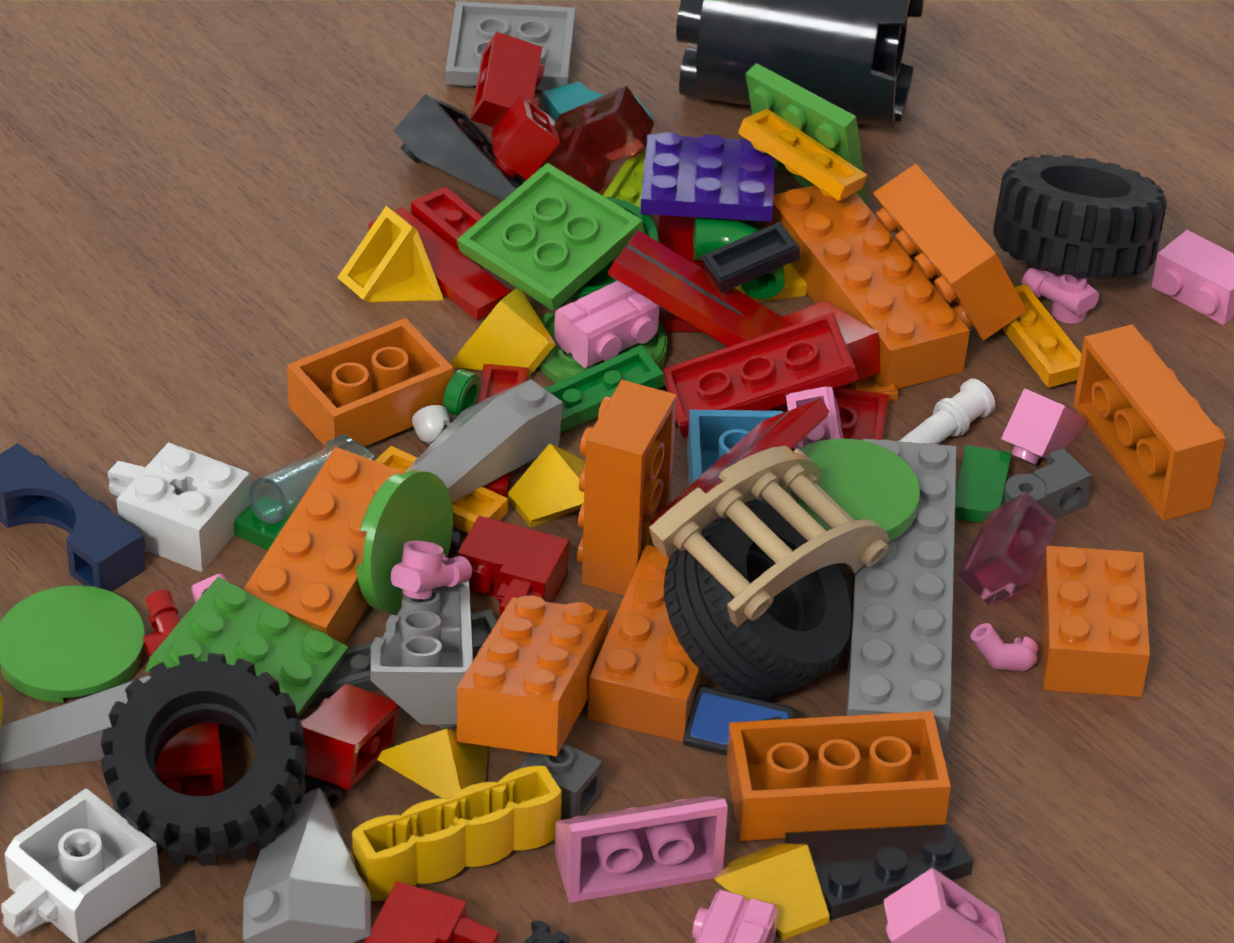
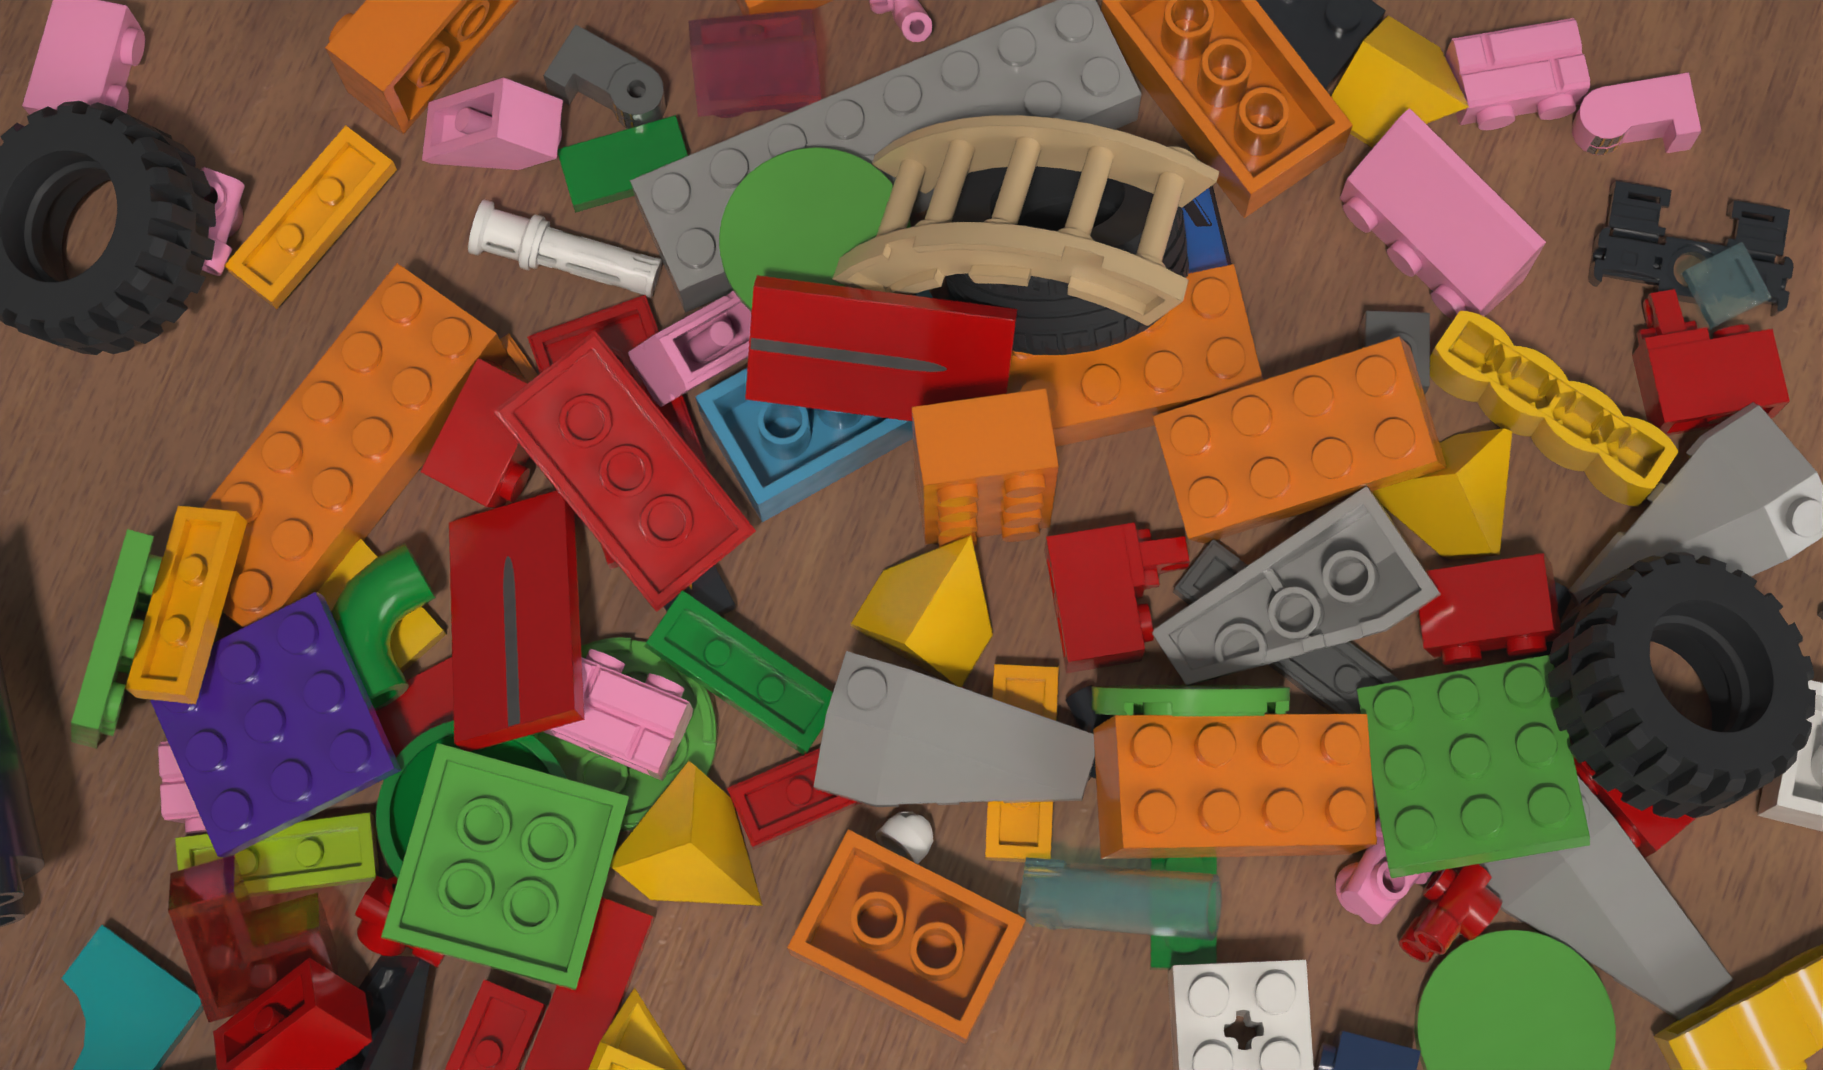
camera: 115 degrees left, 35 degrees up
bright pink plate [391,541,472,599] -> none
green tile [443,369,481,416] -> none
black tile [701,222,801,293] -> none
orange brick [873,163,1027,341] -> none

